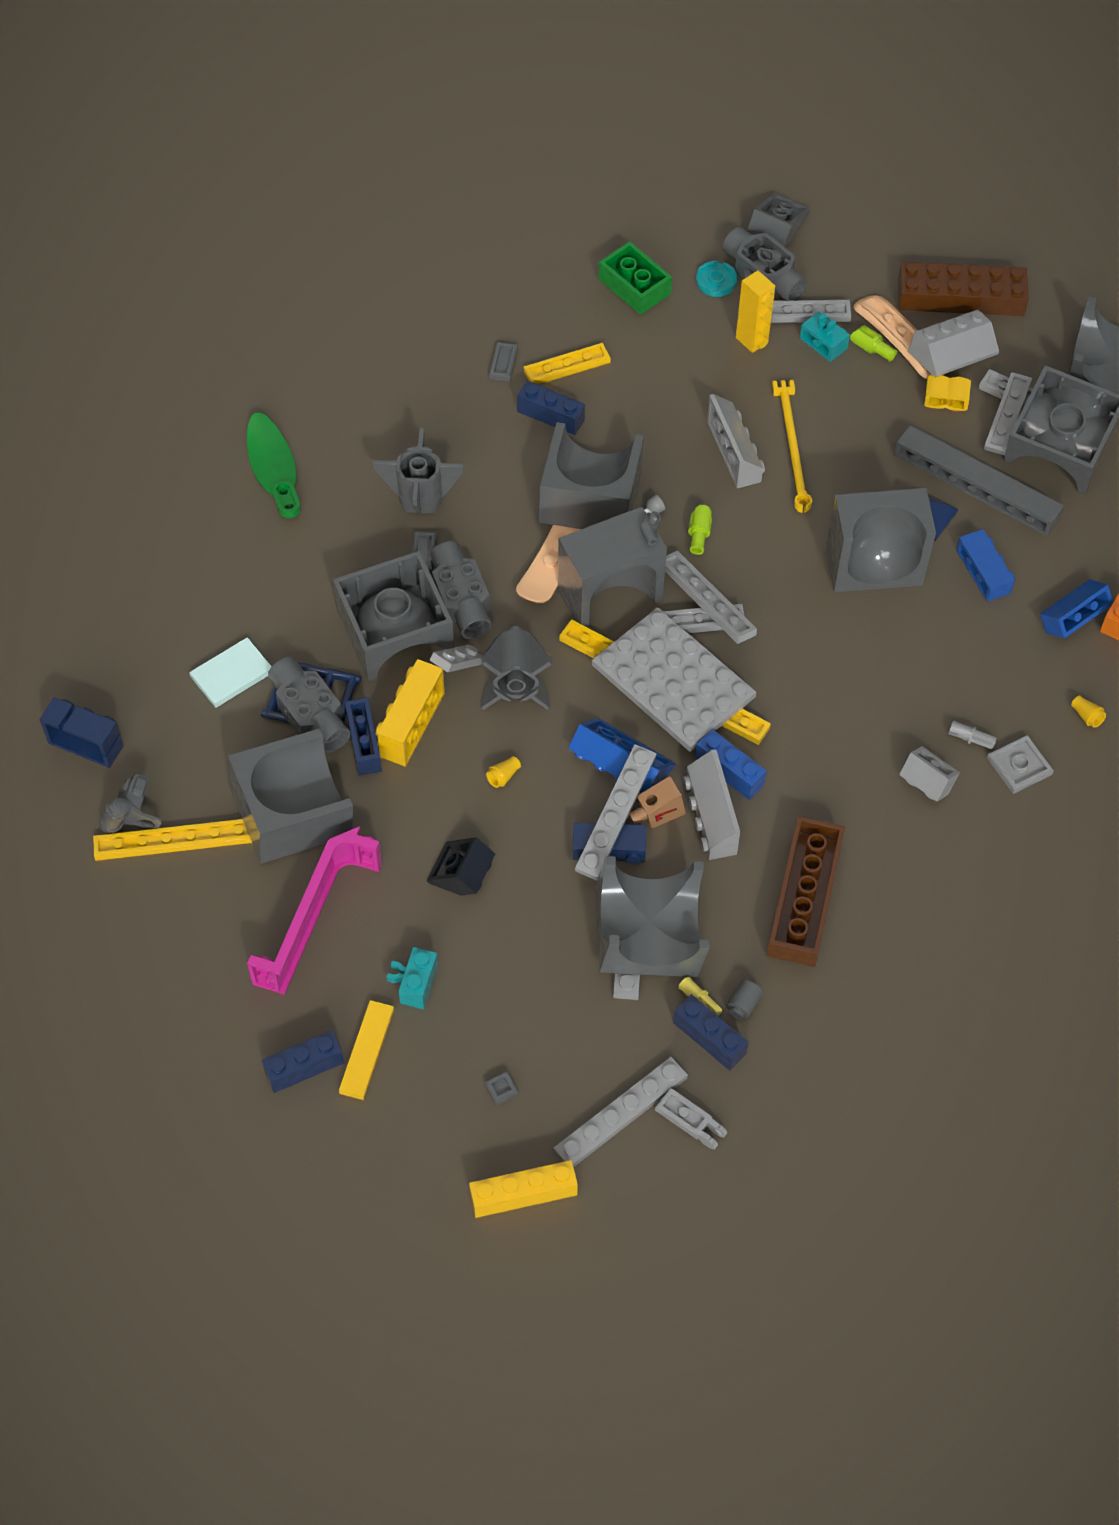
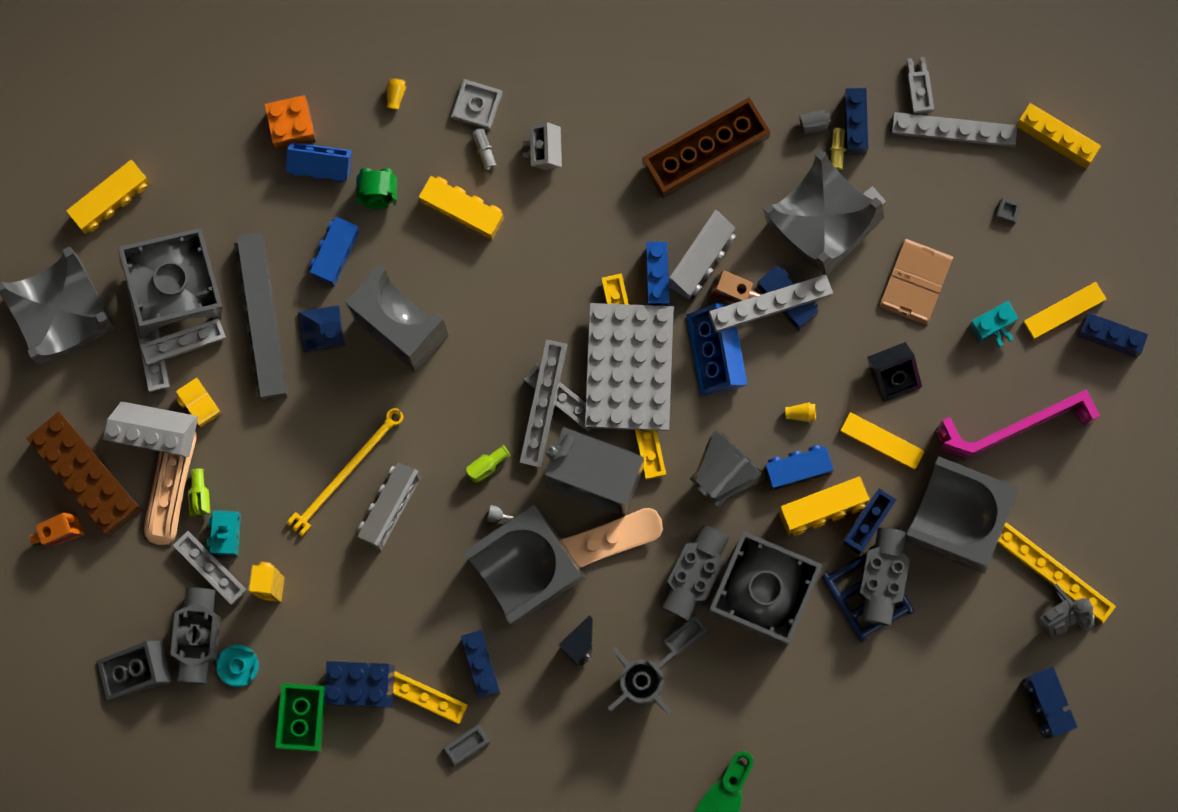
camera: 130 degrees left, 20 degrees up
light aqua tile [189,637,272,708] -> none
light grey plate [430,645,482,672] -> none
none -> orange torso [30,513,85,547]
none -> dark blue piece [324,661,395,709]
none -> green brick [355,168,398,209]
none -> yellow brick [419,176,504,240]
none -> black slope [559,615,593,666]
none -> blue brick [765,445,834,491]
none -> yellow tile [840,412,925,470]
none -> medium nougat piece [879,238,953,325]

